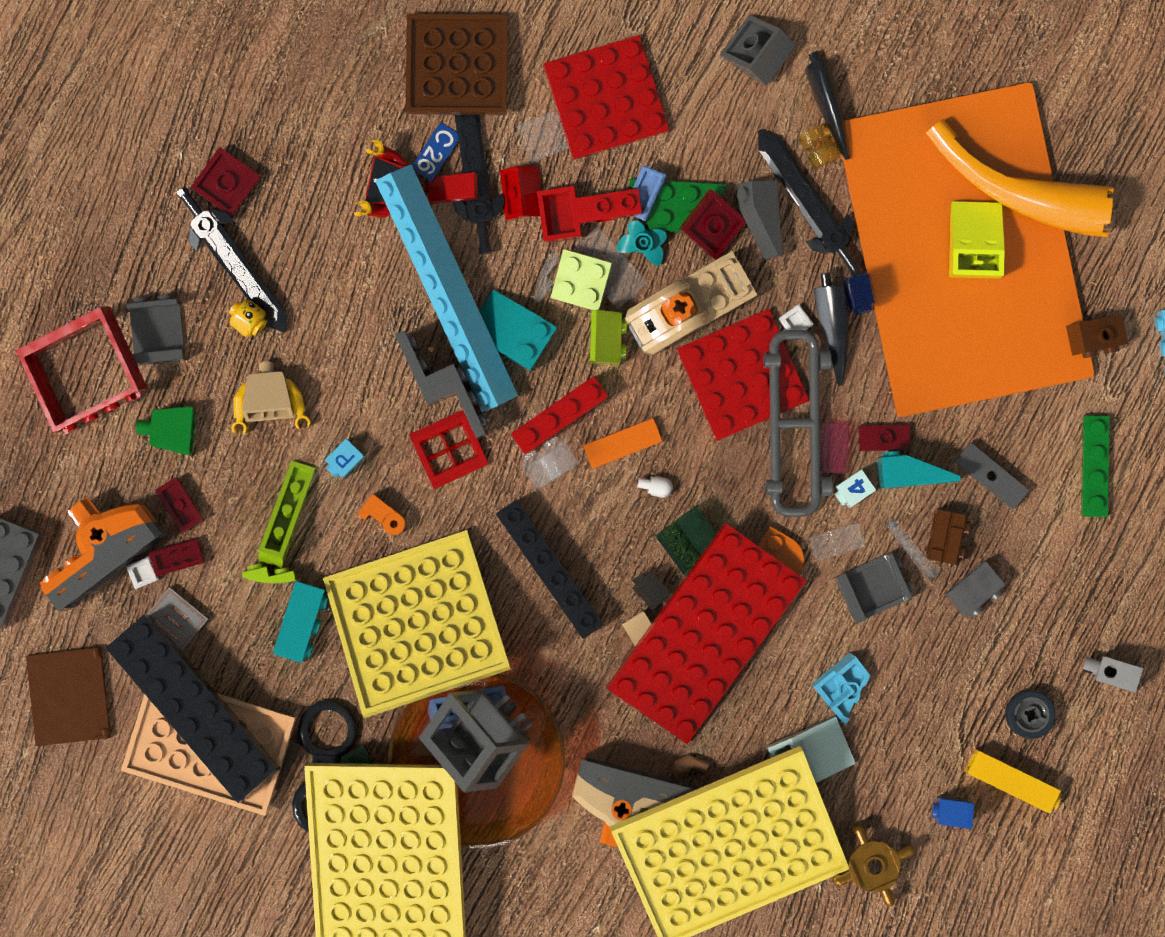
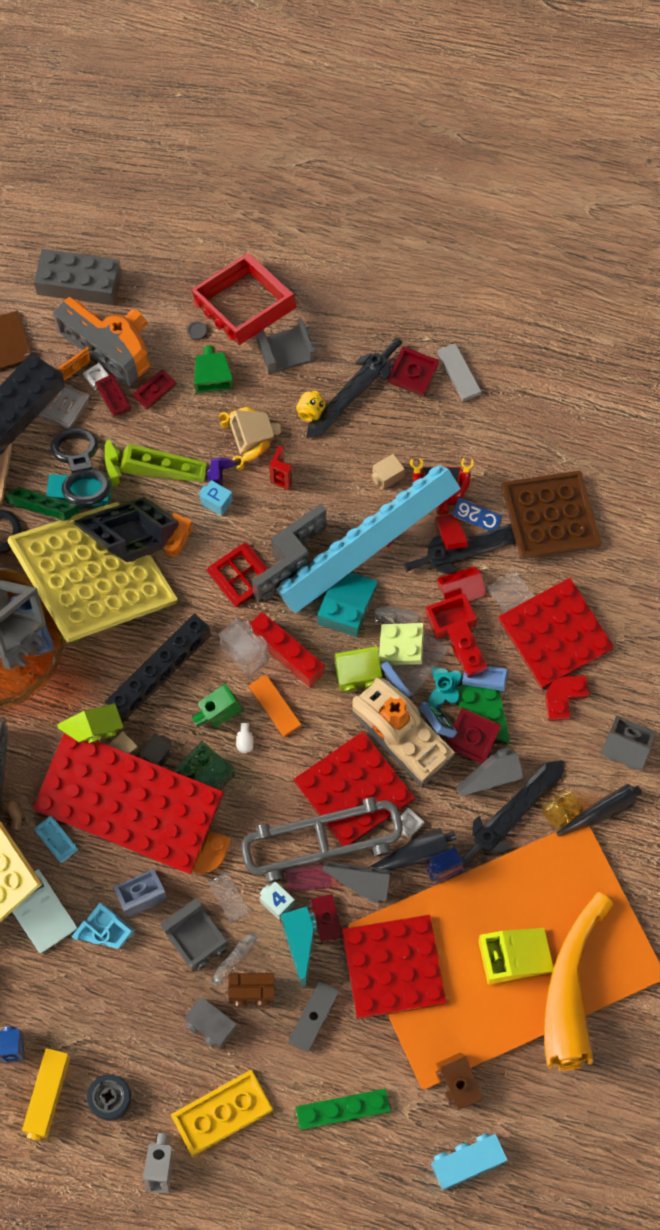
camera: 80 degrees right, 20 degrees down
none -> dark green plate [5,487,79,521]
none -> medium azure plate [34,816,78,863]
none -> black bar [50,428,111,506]
none -> orange slope [57,347,90,381]
none -> lime slope [57,704,124,743]
none -> black slope [74,497,179,562]
none -> sand blue slope [113,869,168,918]
none -> yellow tile [170,1069,274,1157]
none -> dark grey piece [187,321,207,340]
none -> green torso [191,684,244,728]
none -> dark purple plate [207,457,237,487]
none -> red panel [269,446,292,490]
none -> dark grey slope [323,861,390,903]
none -> red plate [342,915,447,1019]
none -> tan brick [371,454,405,490]
none -> medium blue tile [380,661,411,700]
none -> medium blue tile [419,702,457,738]
none -> light grey tile [437,343,481,402]
none -> red plate [545,675,589,722]

